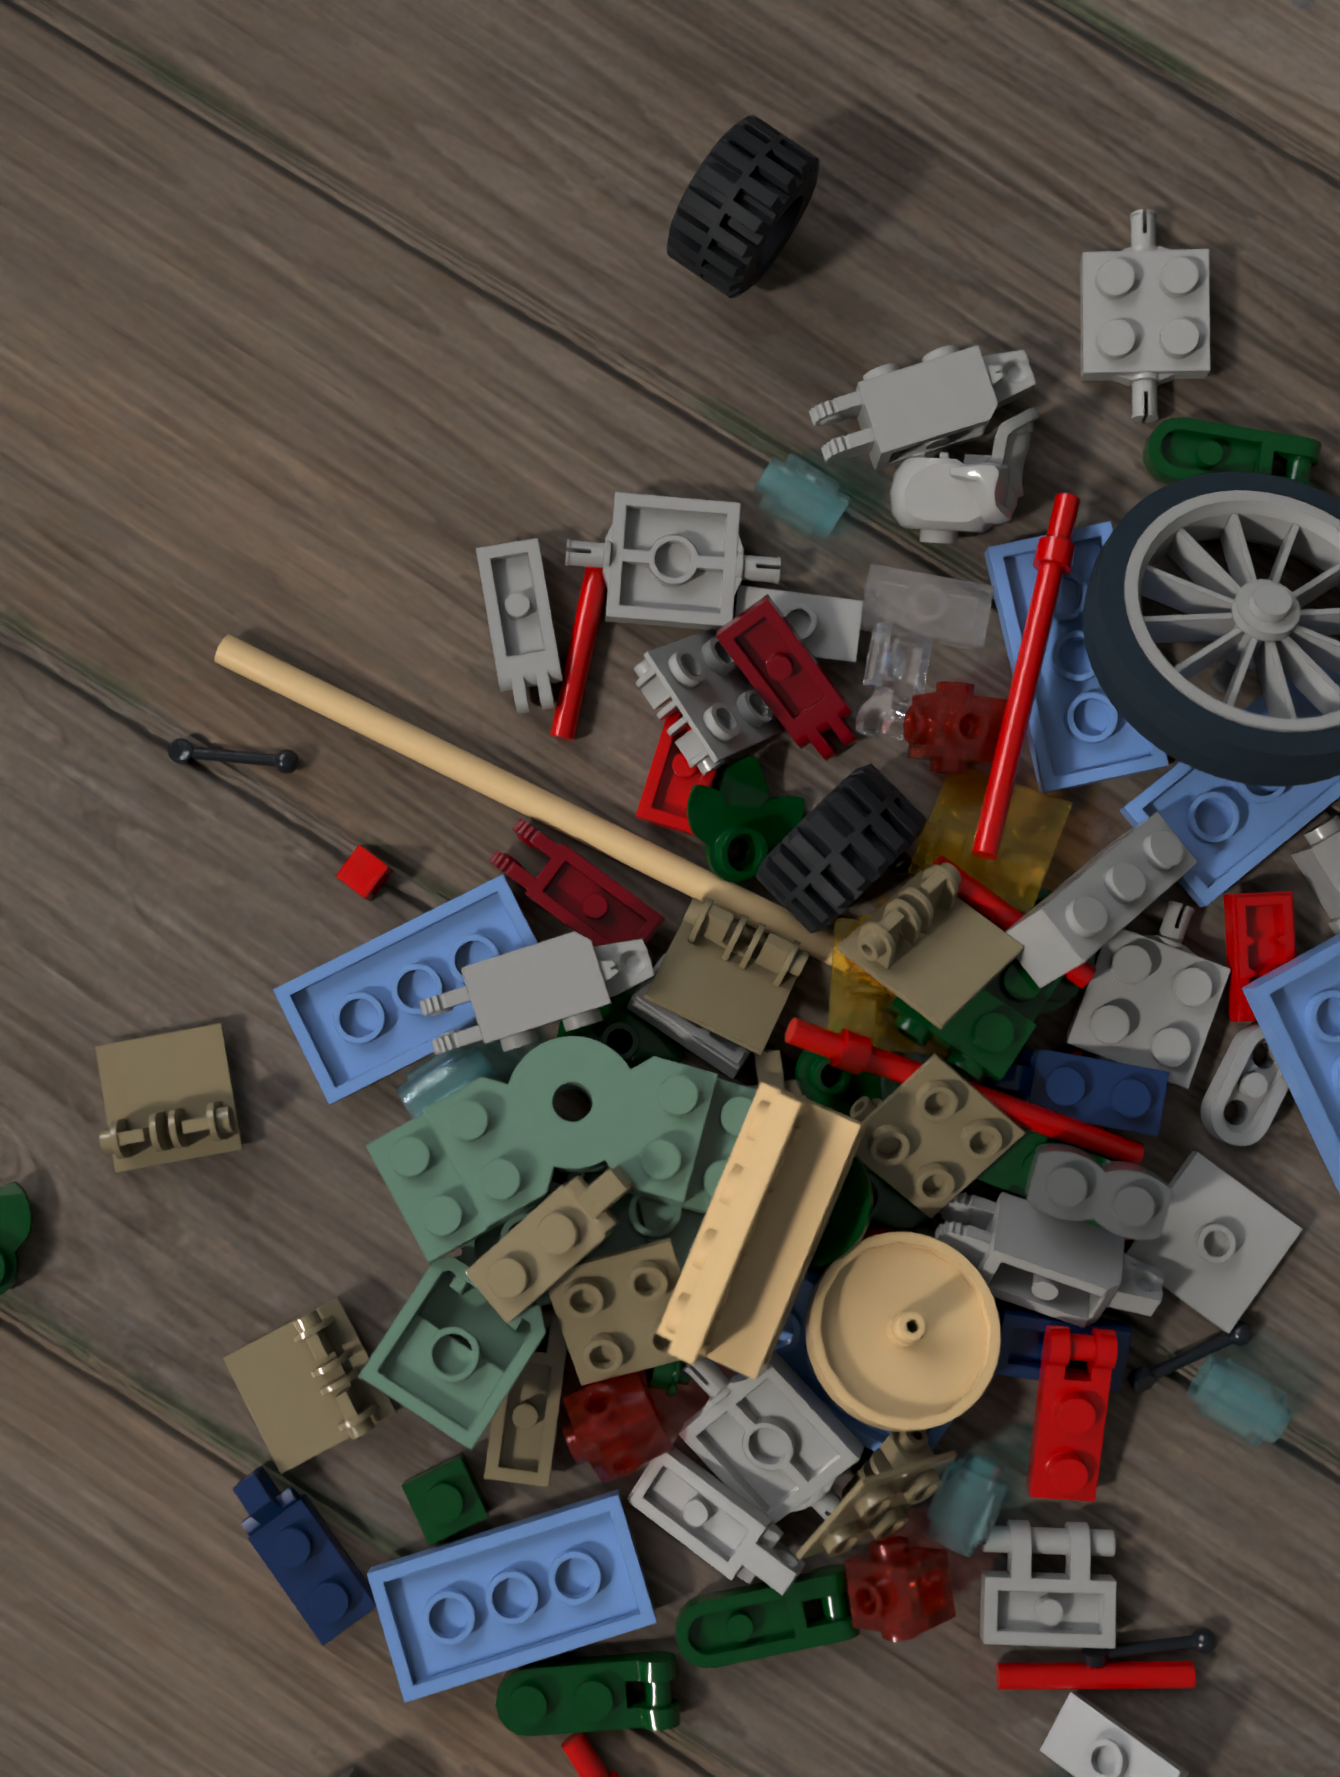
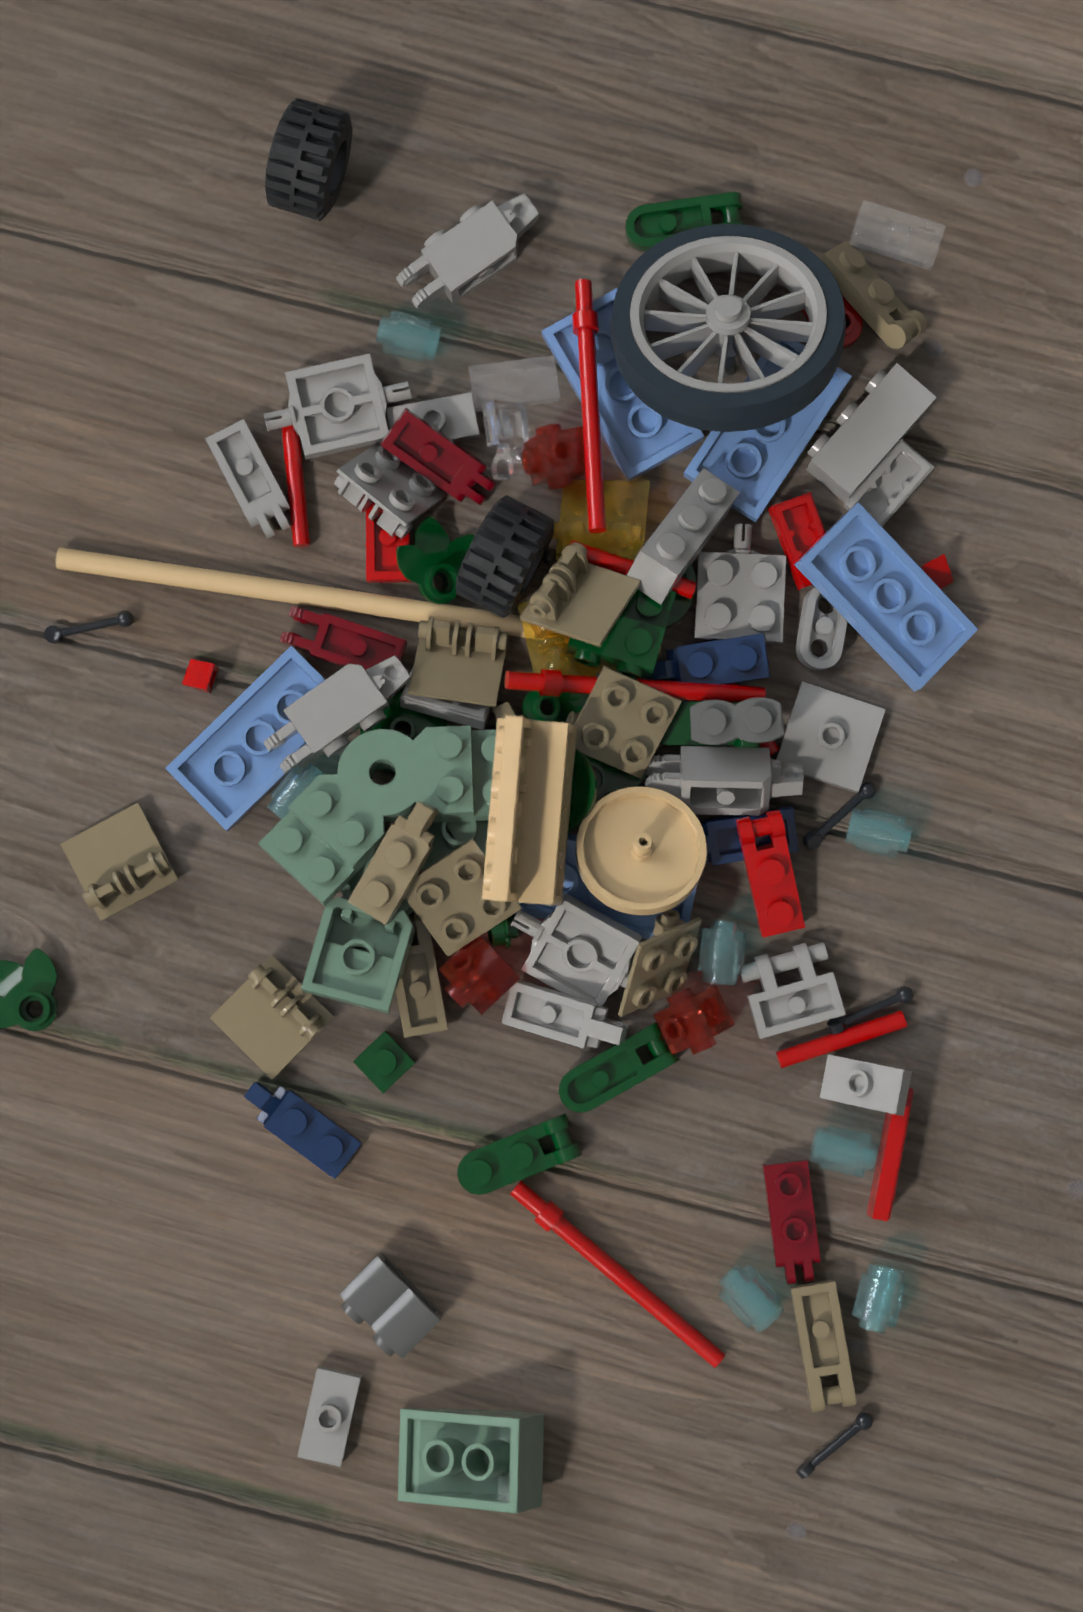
camera: 10 degrees left, 0 degrees up
medium blue plate [367,1489,657,1703] -> none
light grey head [889,407,1040,544] -> none
light grey plate [1080,209,1210,423] -> none

